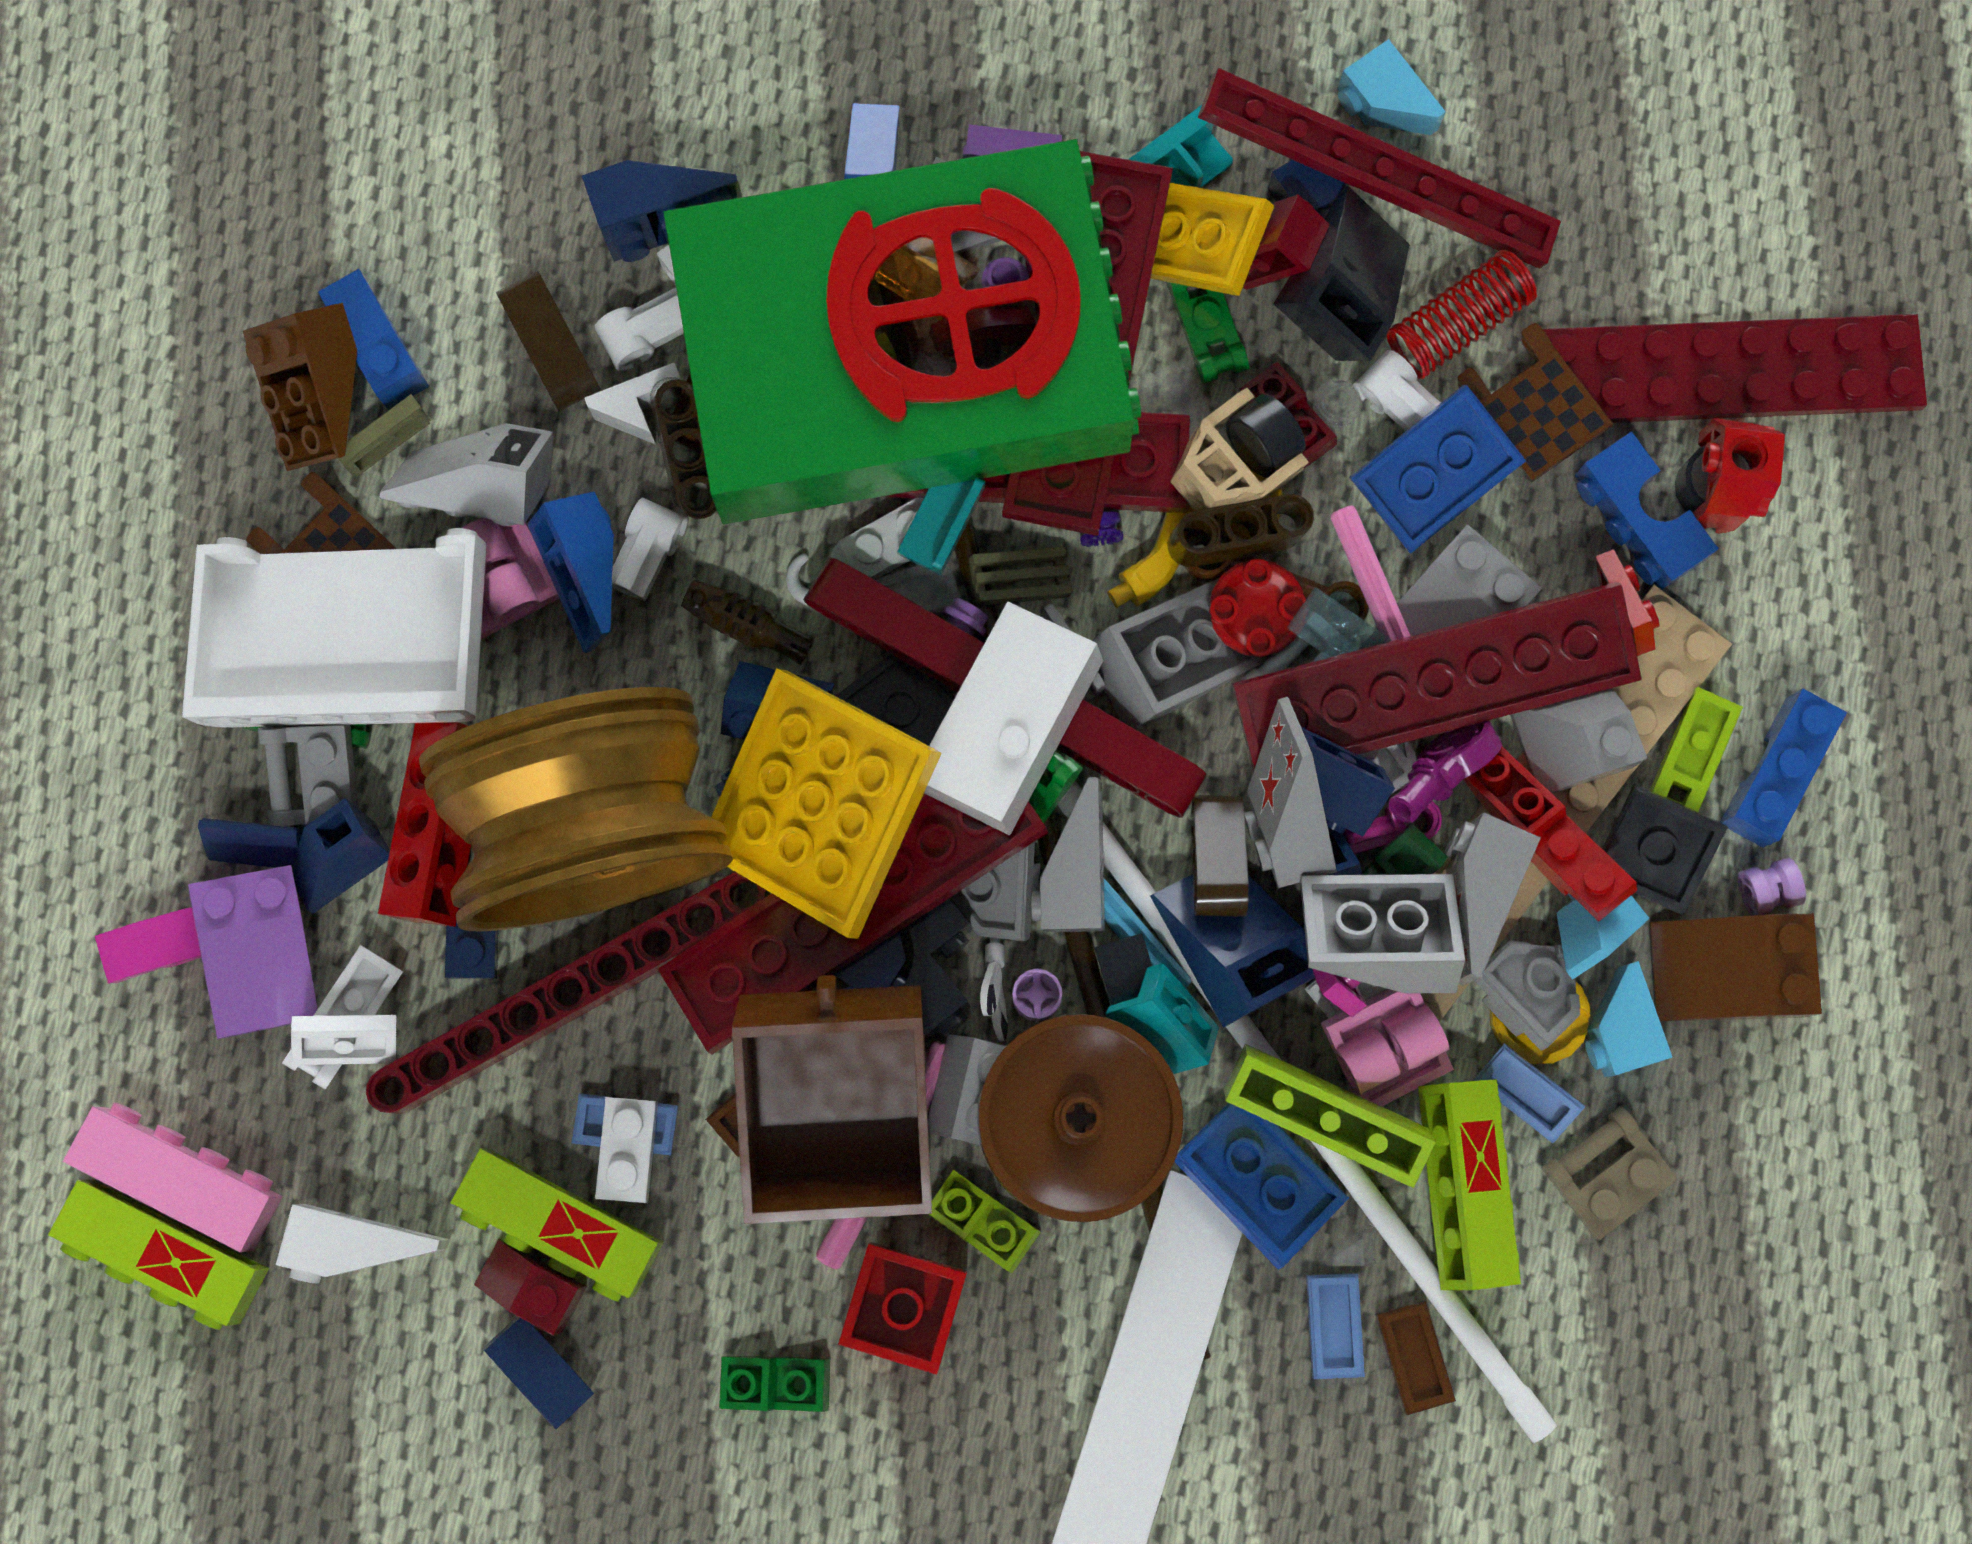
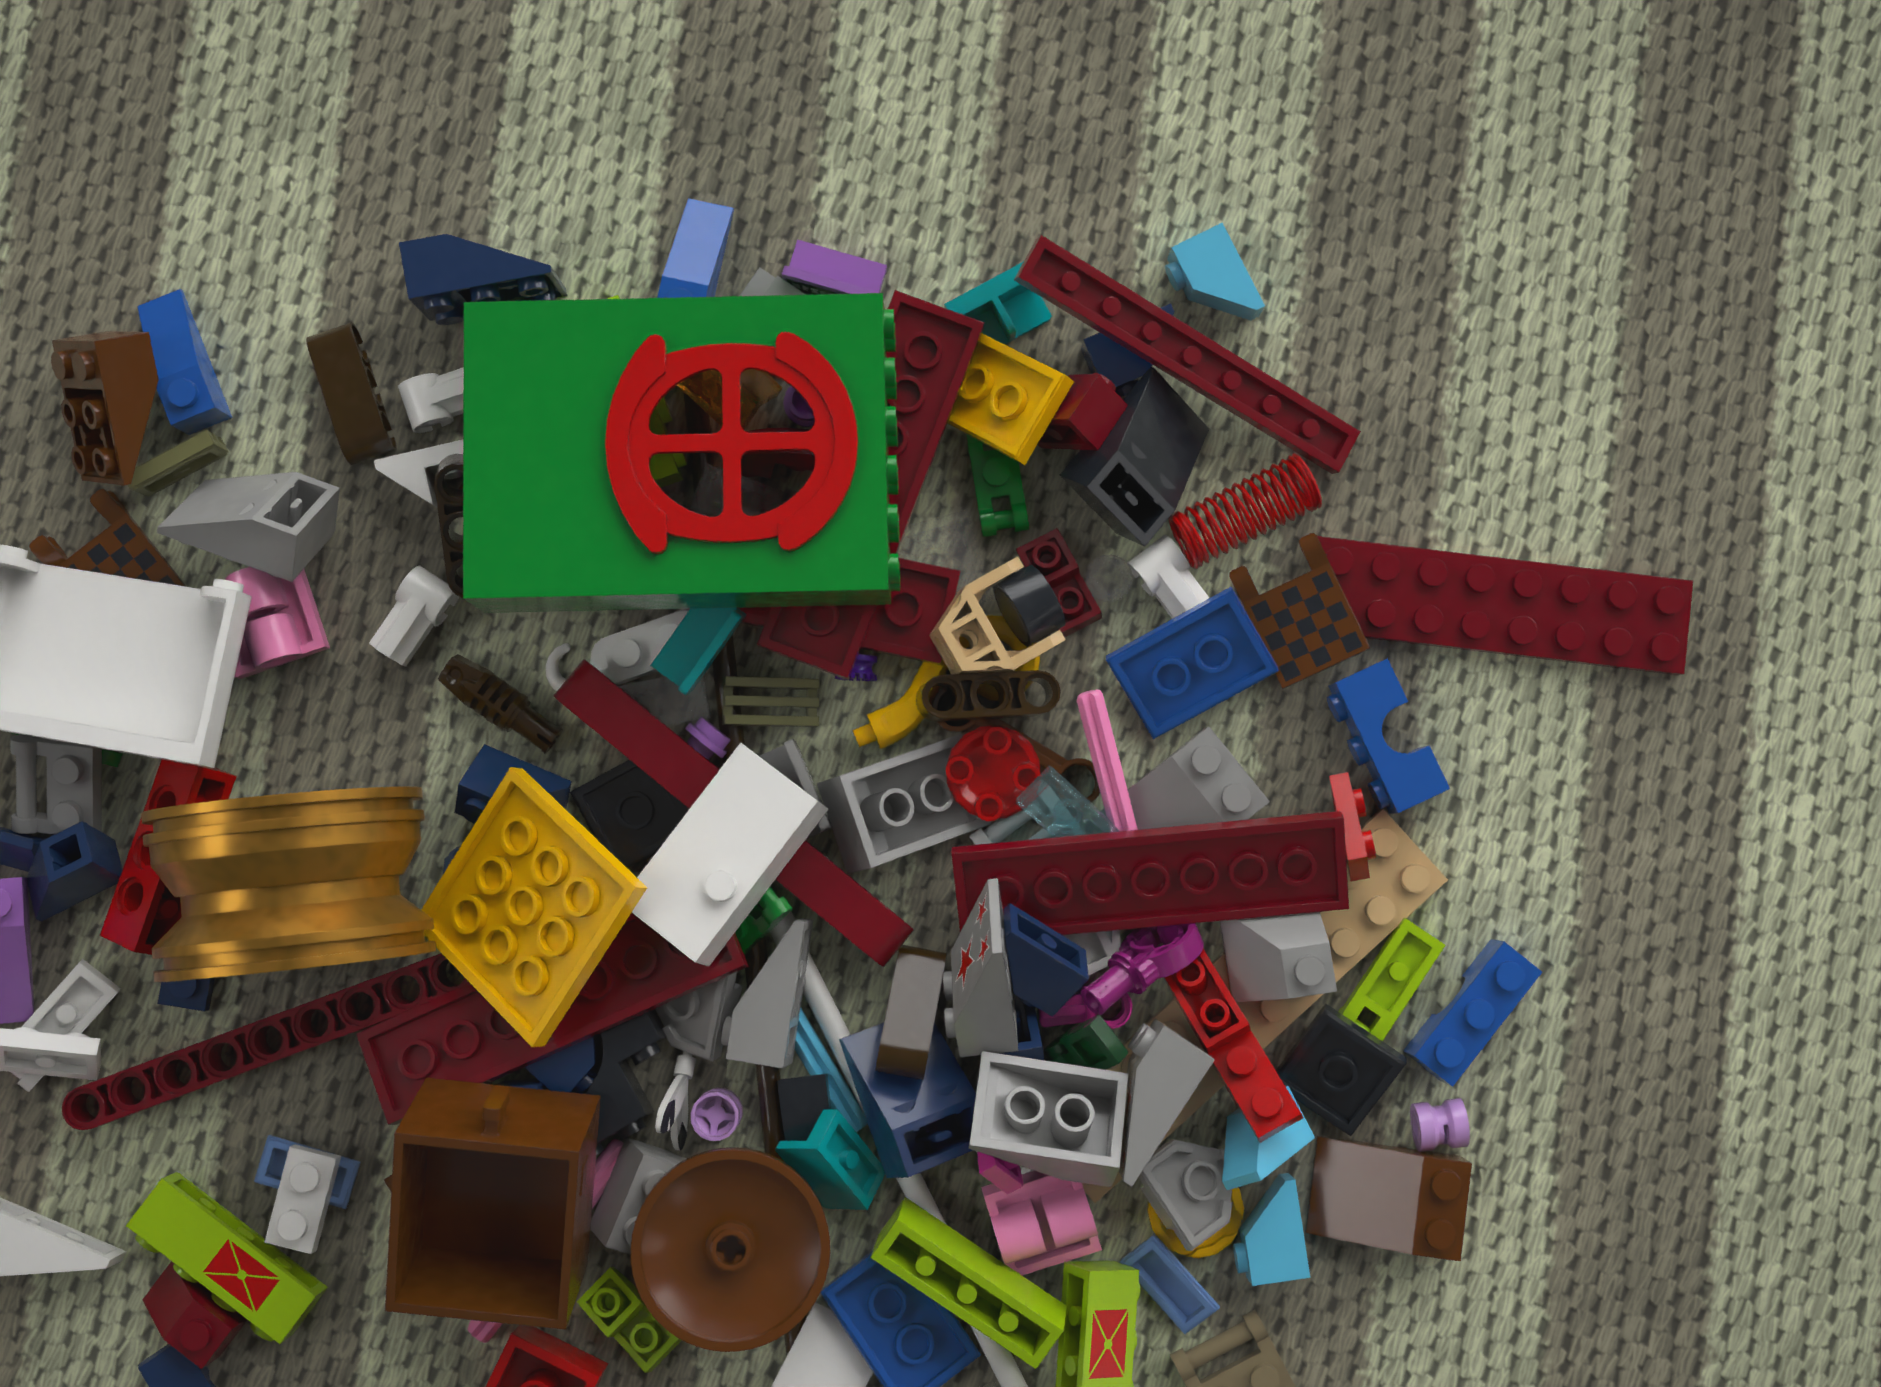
camera: 10 degrees right, 5 degrees up
blue slope [527,491,614,653] -> none
red piece [1675,418,1785,534] -> none

